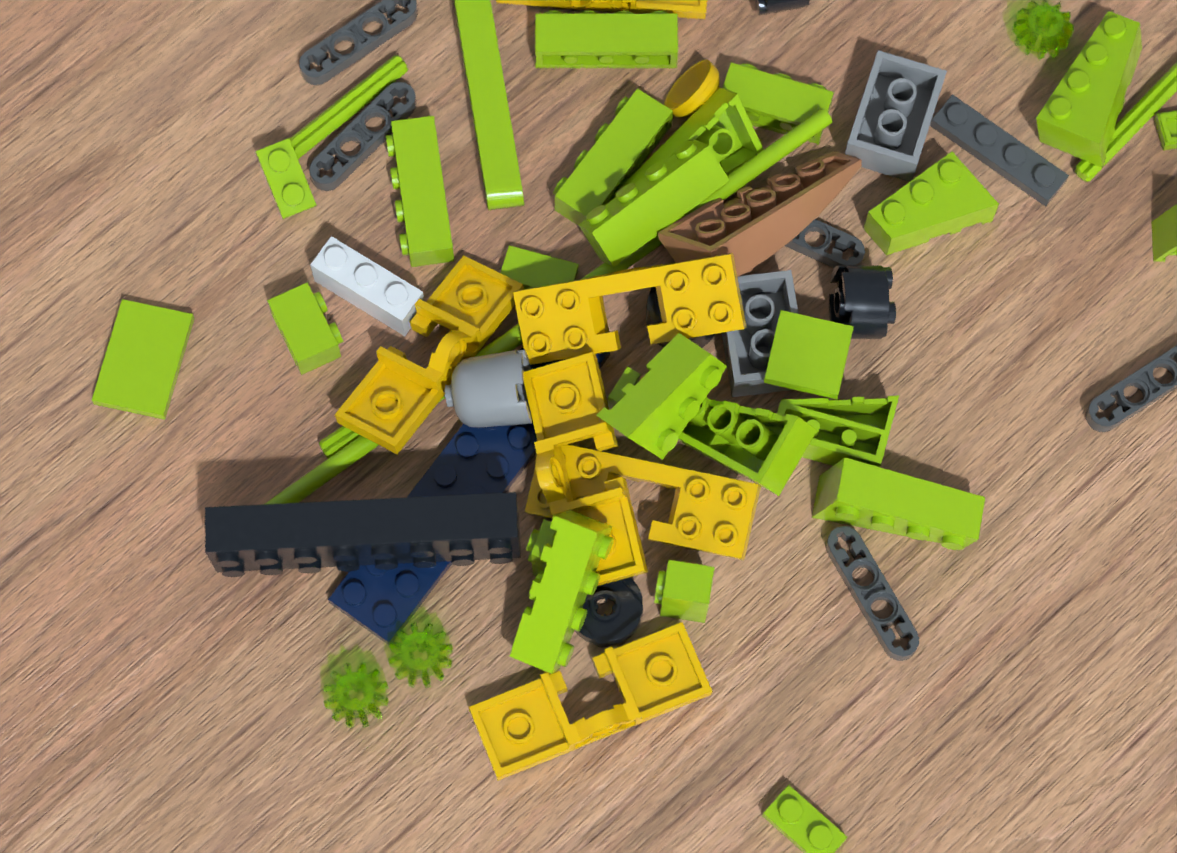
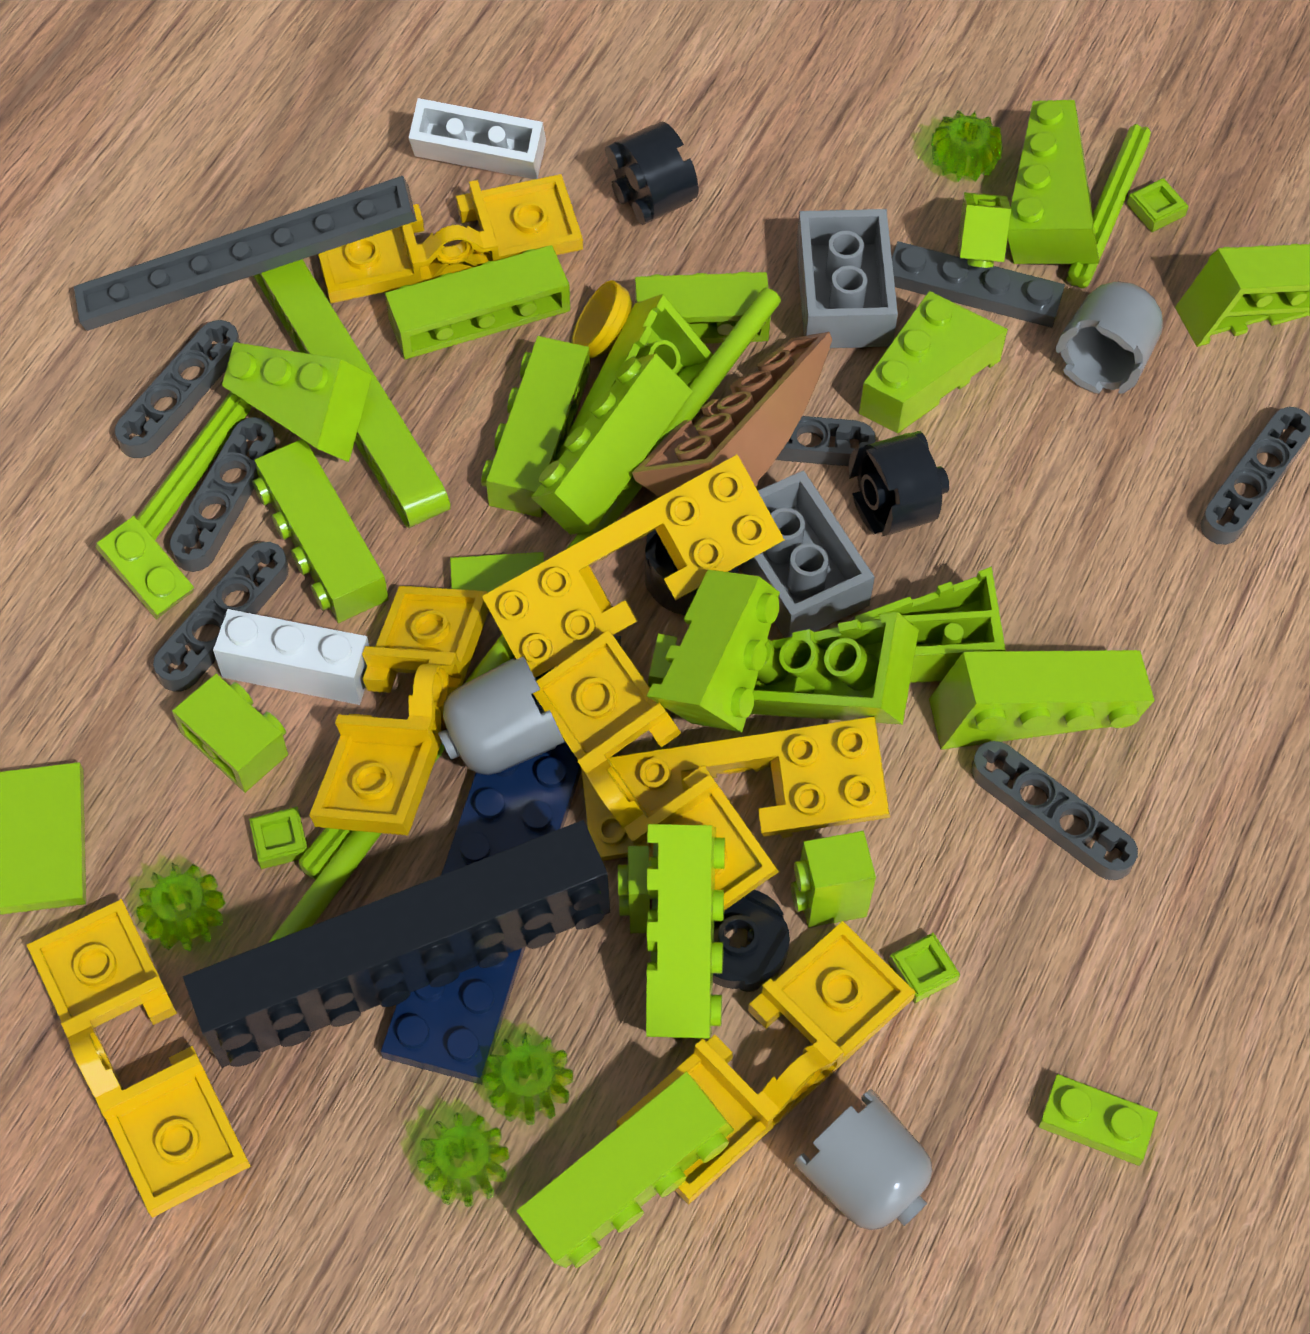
camera: 20 degrees left, 10 degrees down
lime tile [764,310,854,399] -> none
none -> yellow plate [27,899,251,1218]
none -> clear neon green gear [136,863,226,951]
none -> dark grey beam [153,542,289,692]
none -> lime wedge [222,342,372,462]
none -> lime tile [249,806,308,870]
none -> lime brick [516,1071,734,1268]
none -> light grey cylinder [794,1089,933,1230]
none -> lime tile [888,932,960,1003]
none -> lime brick [958,192,1011,268]
none -> light grey cylinder [1056,281,1163,394]

